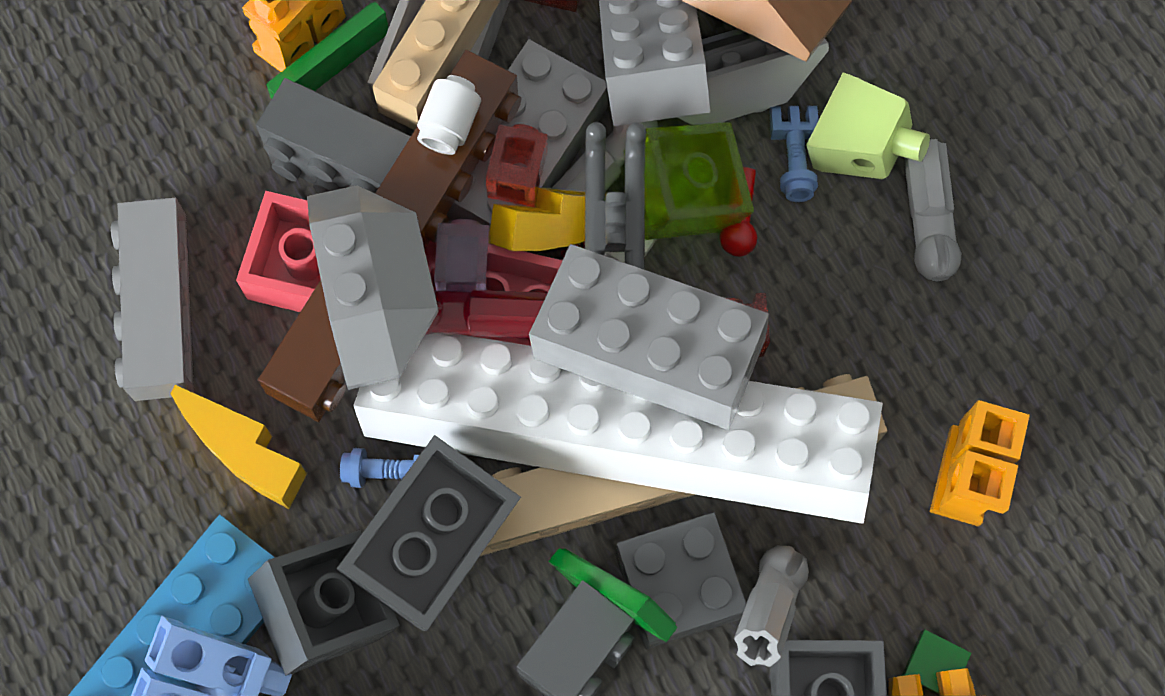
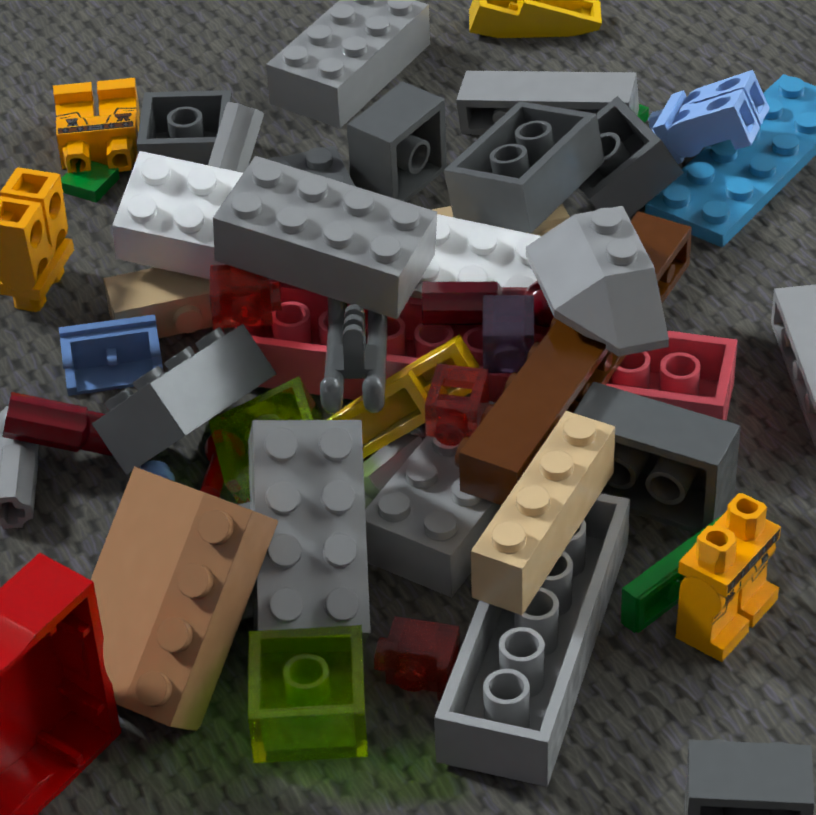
camera: 175 degrees left, 30 degrees down
yellow slope [170,385,307,509] -> none
white brick [417,75,481,155] -> none
green tile [548,548,678,643] -> none
yellowish green torso [806,73,930,179] -> none
none -> dark red piece [2,392,114,457]
none -> medium blue hinge [59,314,163,396]
none -> dark grey brick [92,324,277,475]

